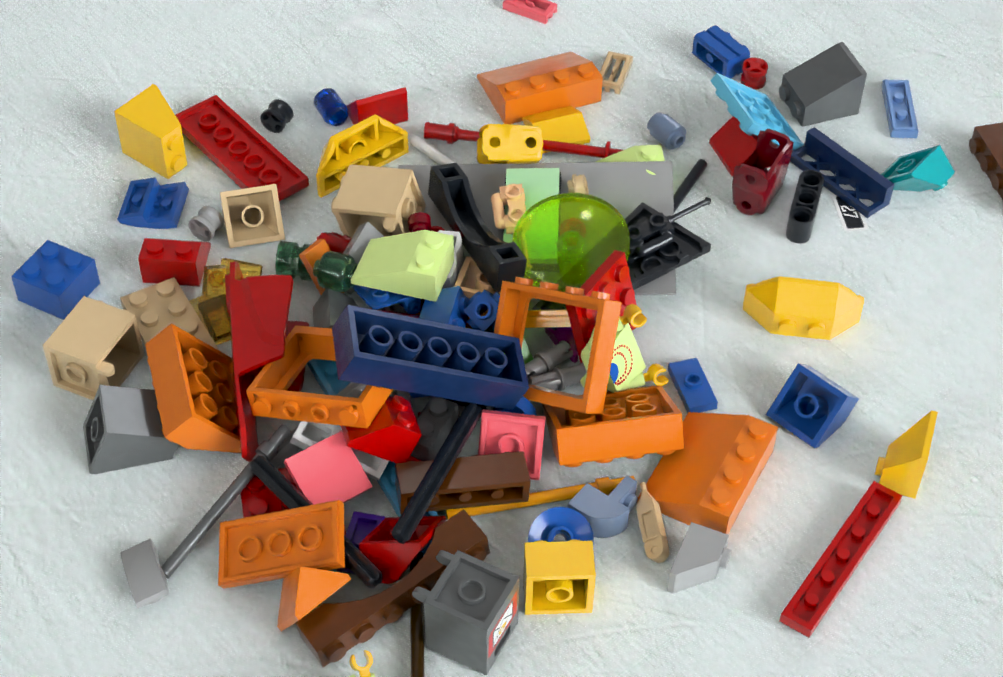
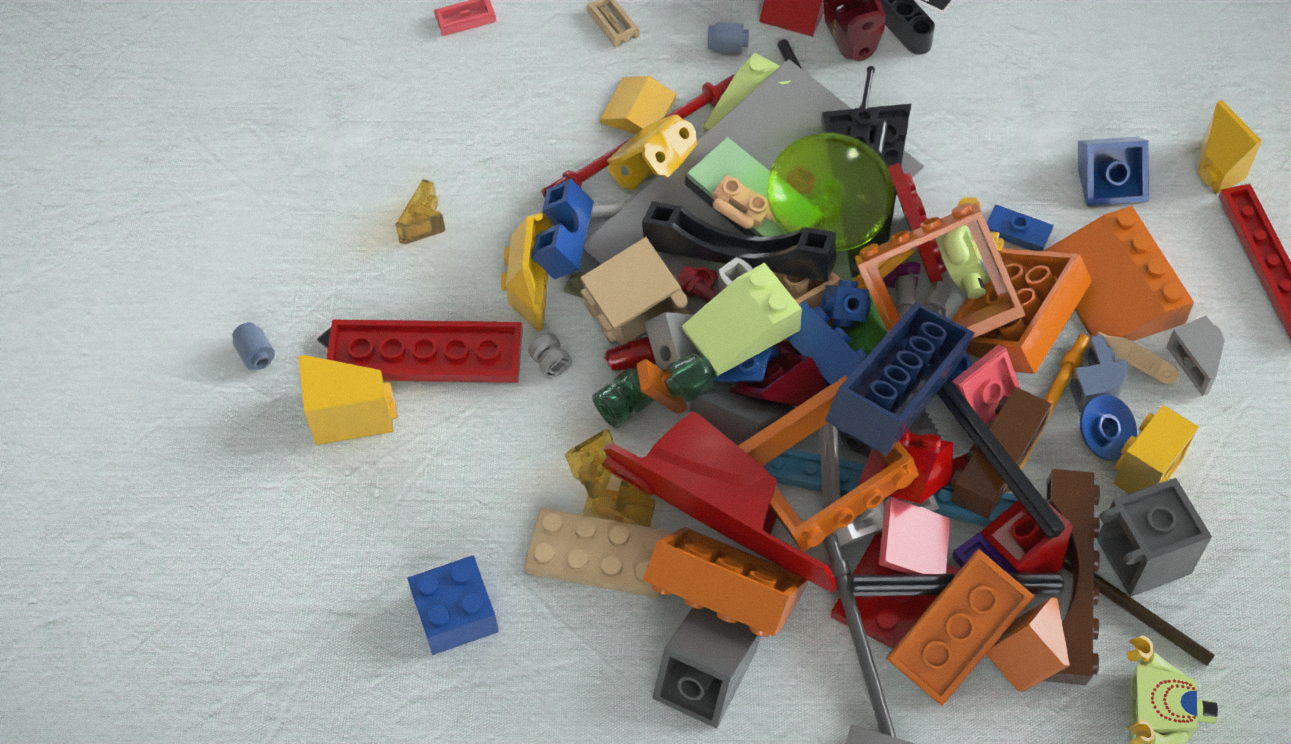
camera: 45 degrees left, 10 degrees up
tan container [42,296,144,400] -> none
blue slope [117,177,189,229] -> none
red slope [138,238,211,287] -> none
light grey wheel [188,206,225,241] -> none
tan slope [220,184,285,248] -> none
black wheel [260,99,294,133] -> none
clear blue brick [313,88,348,126] -> none
red slope [345,87,408,125] -> none
orange slope [477,52,603,124] -> none
tan plate [567,174,589,201] -> none
yellow wedge [743,276,864,340] -> none
none -> sand blue brick [232,322,275,370]
none -> clear yellow slope [395,179,445,245]
none -> light grey wheel [528,333,572,378]
none -> blue arch [531,179,594,280]

